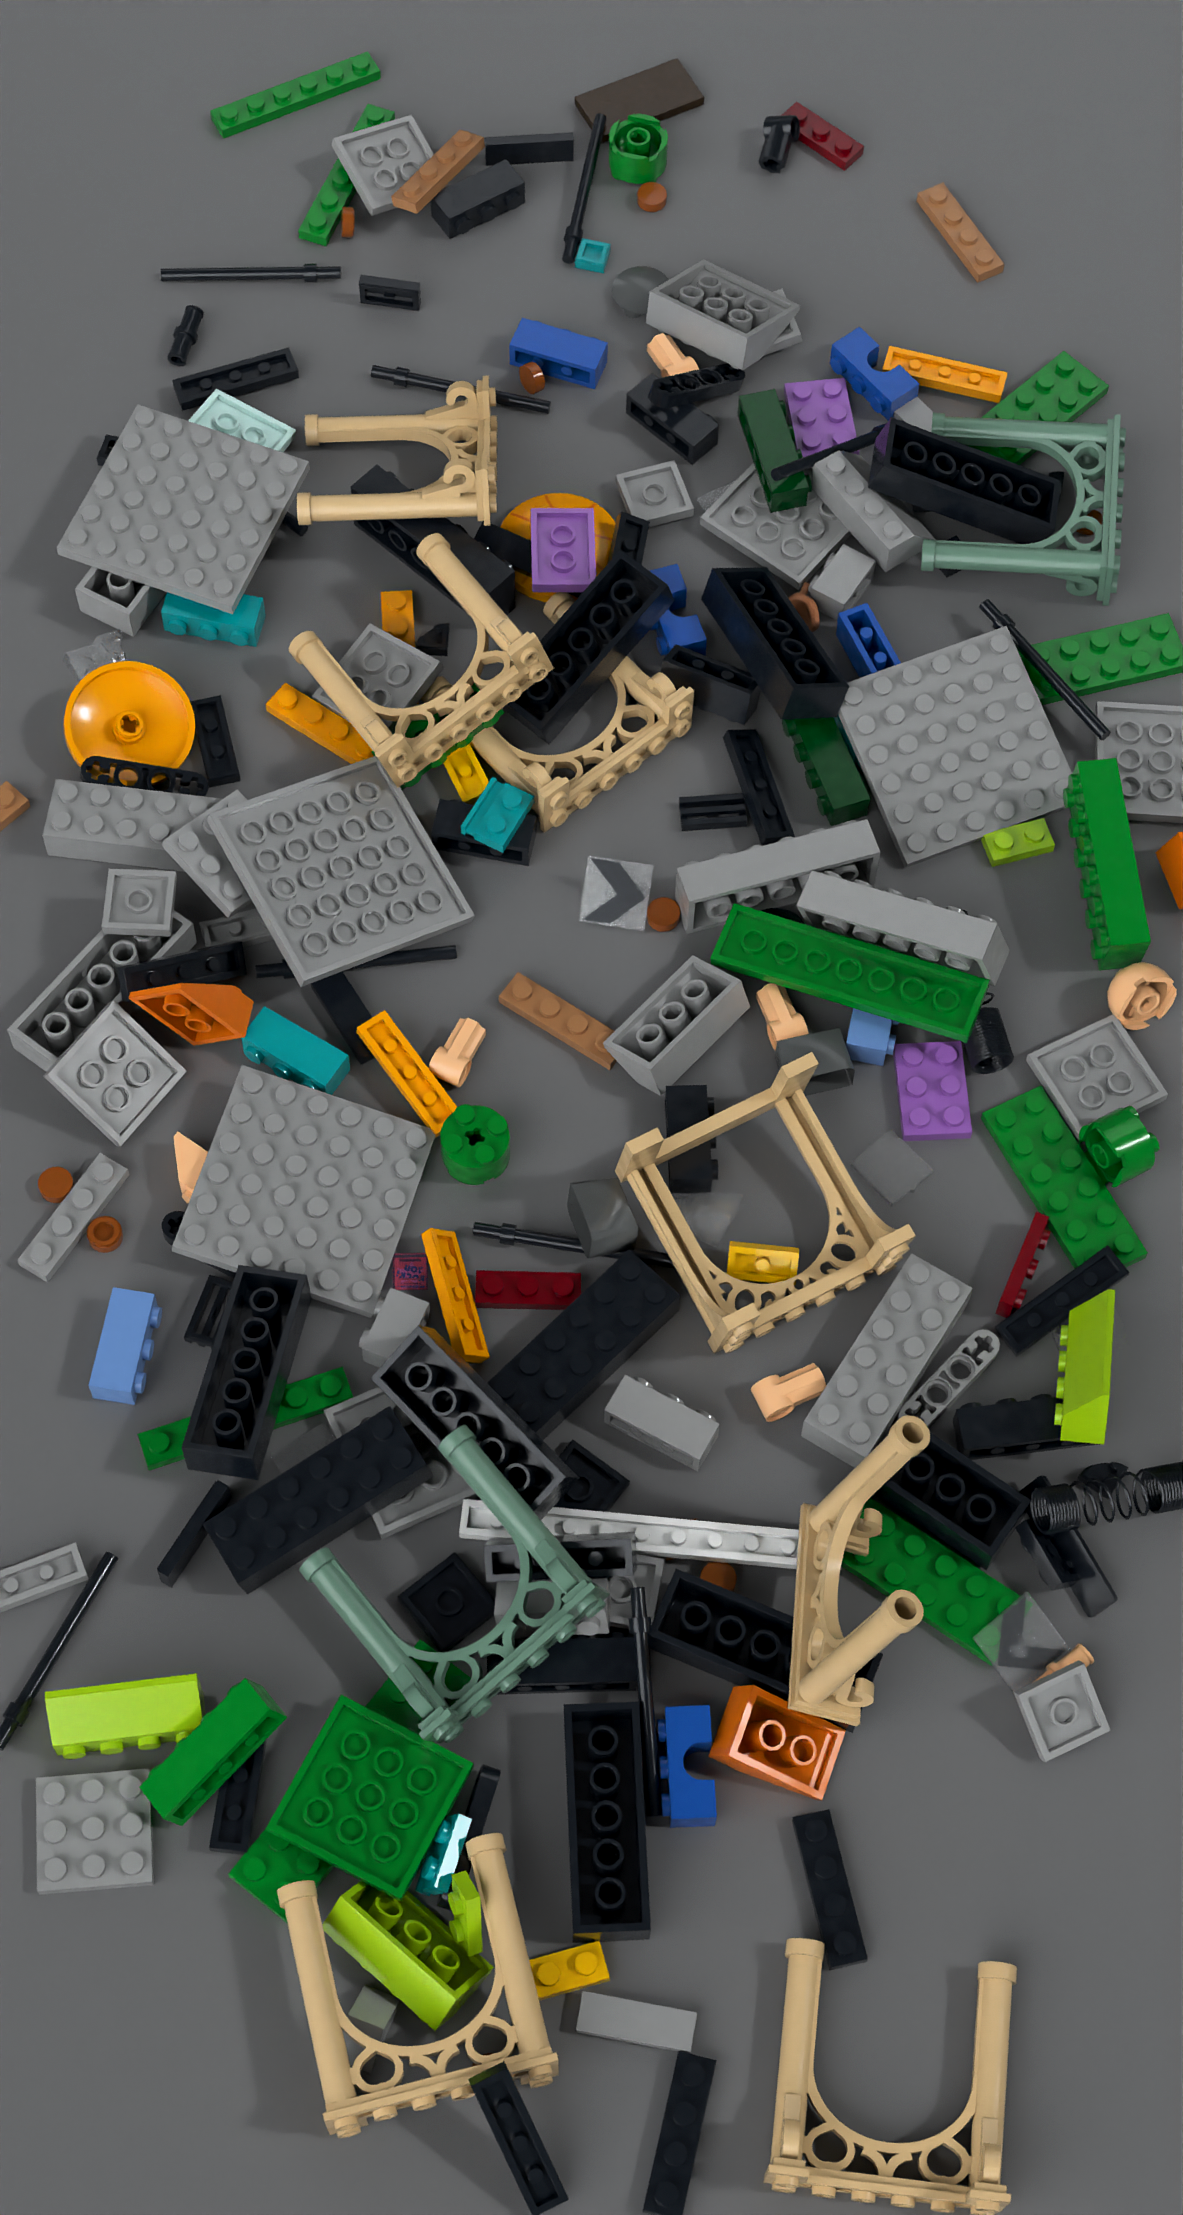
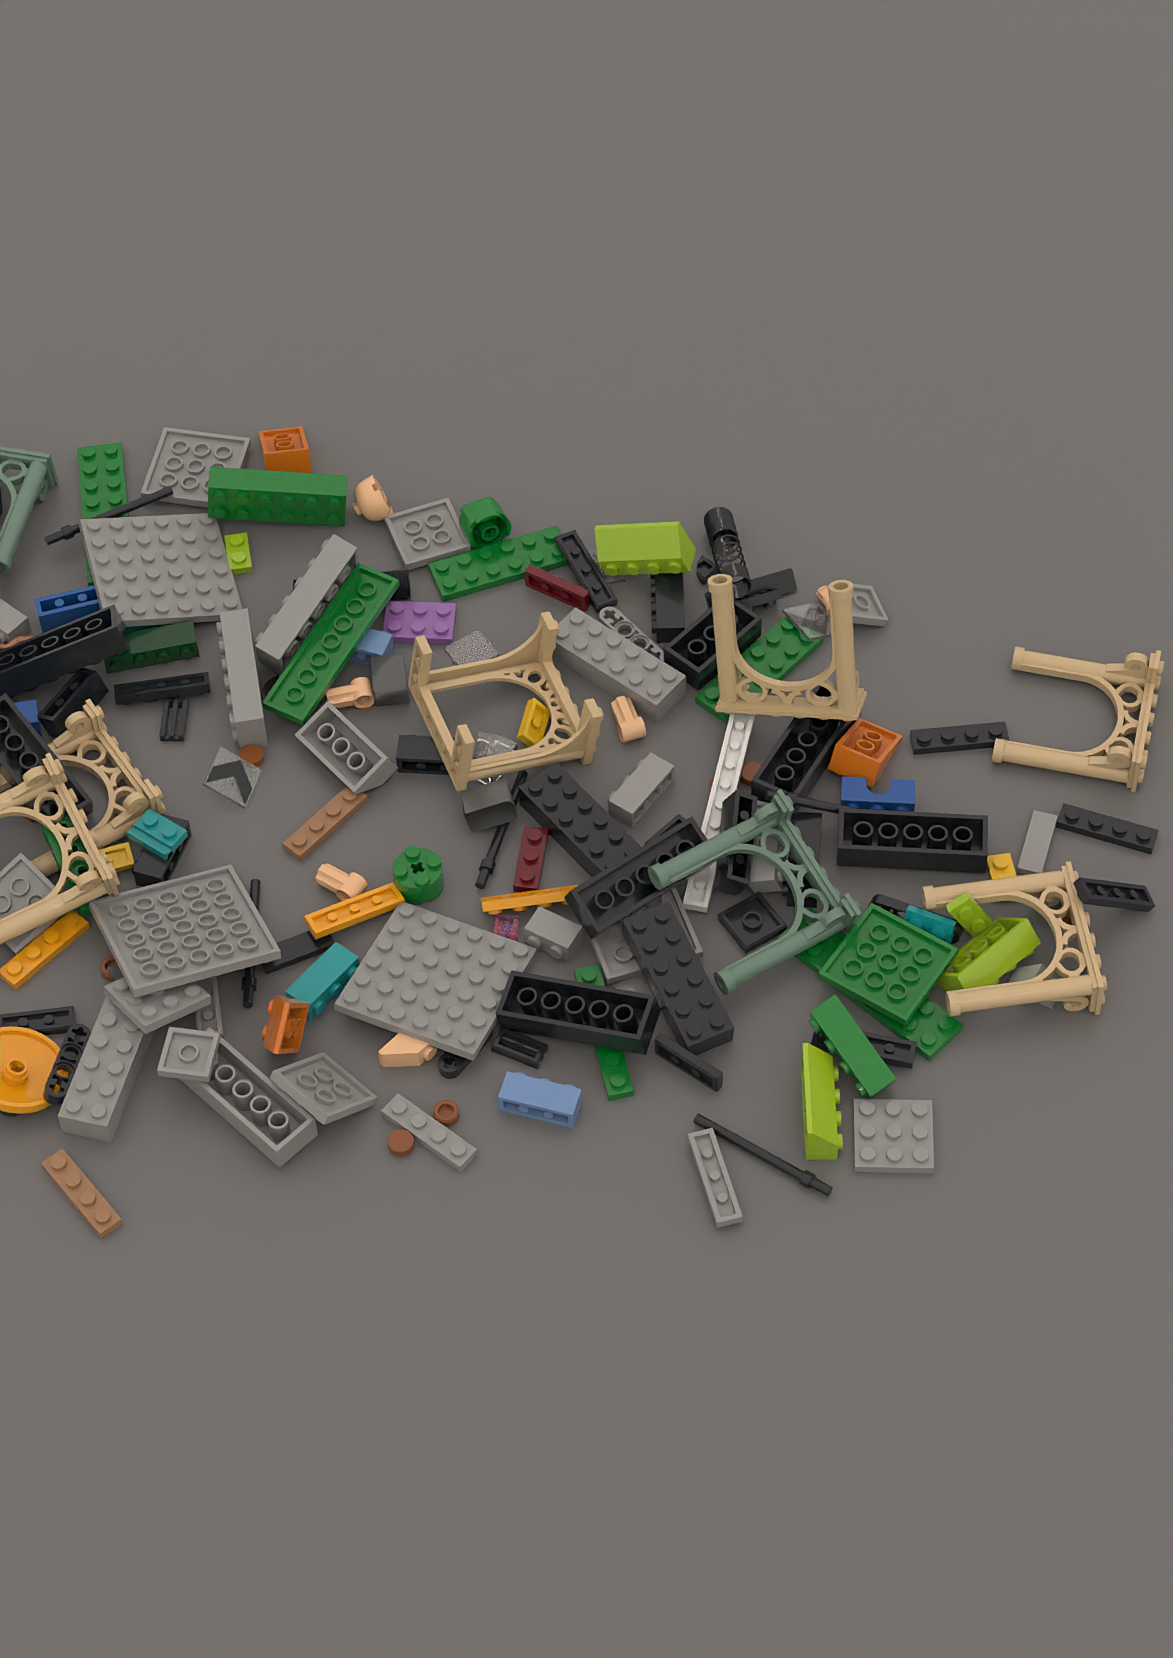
camera: 80 degrees left, 10 degrees down
black plate [117,941,247,1002] -> none

